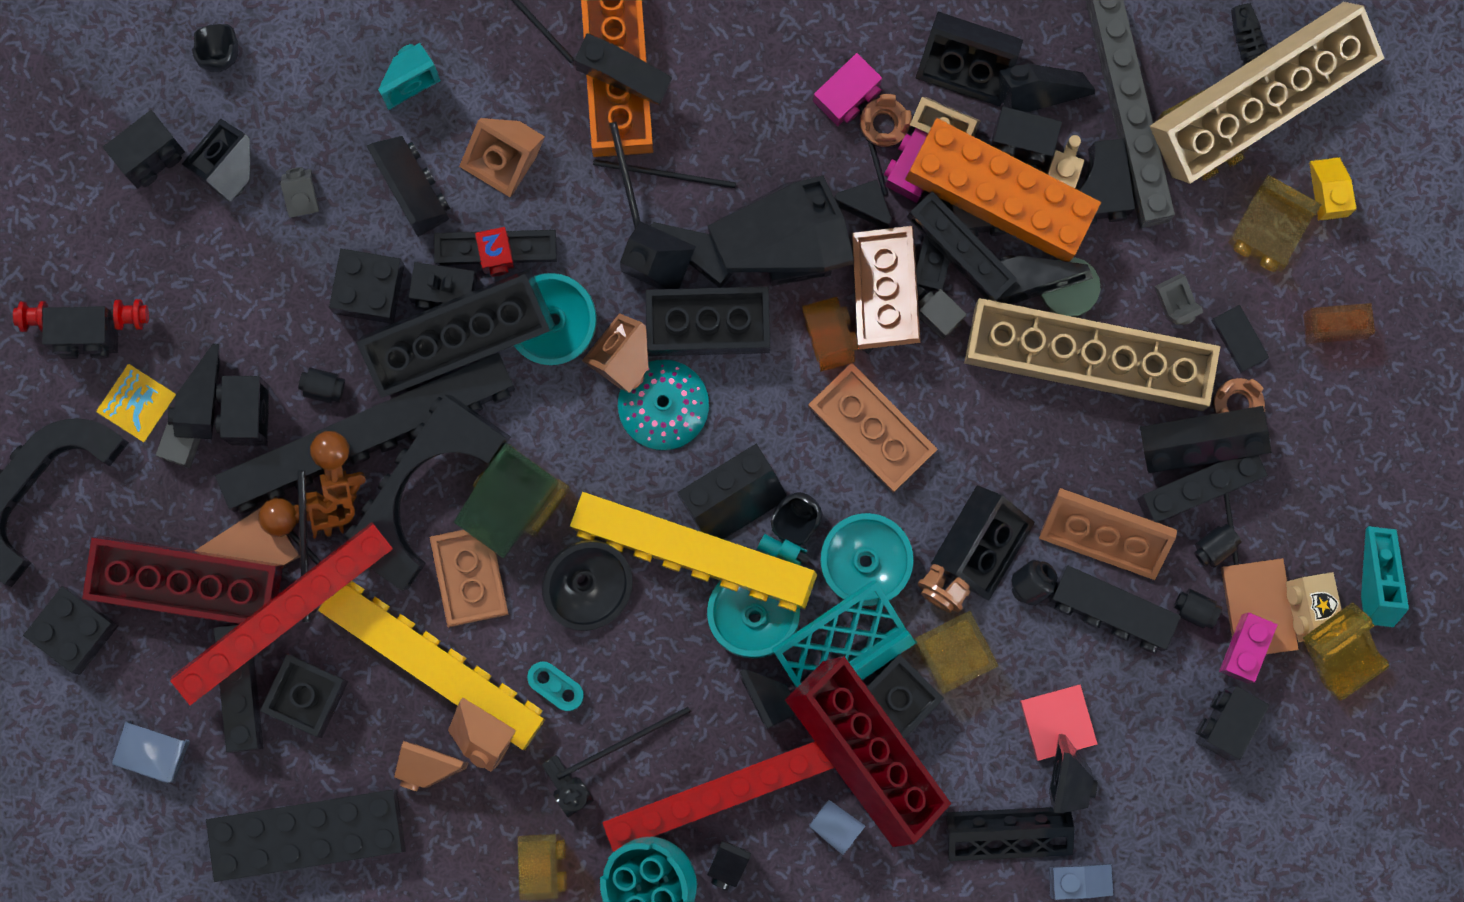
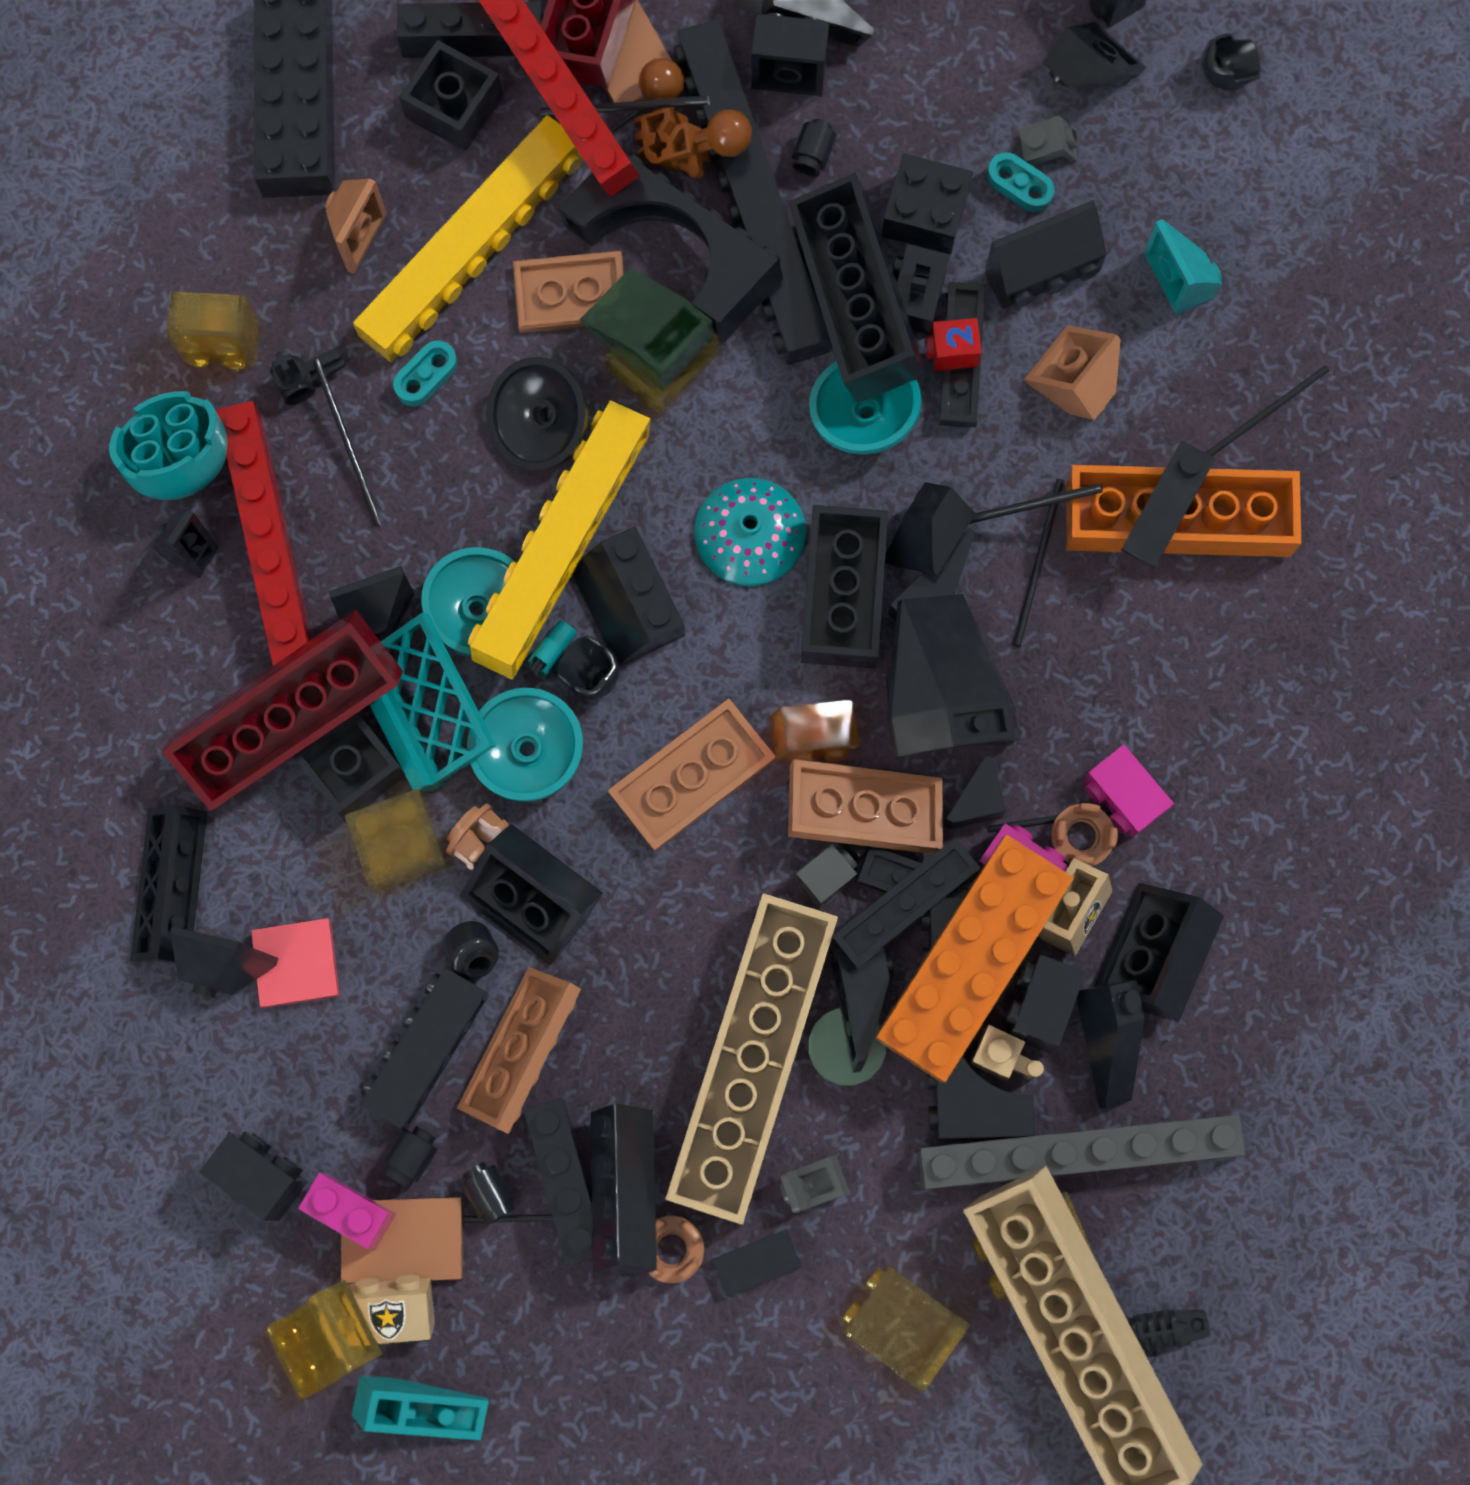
camera: 100 degrees right, 5 degrees down
nougat slope [448,698,516,772] -> none
nougat slope [582,313,648,393] -> none
sand blue piece [809,800,865,856] -> none
sand blue slope [1049,864,1113,900] -> none
clear orange brick [1303,303,1375,344] -> none
yellow slope [1309,157,1356,221] -> none
none -> teal plate [987,153,1055,212]

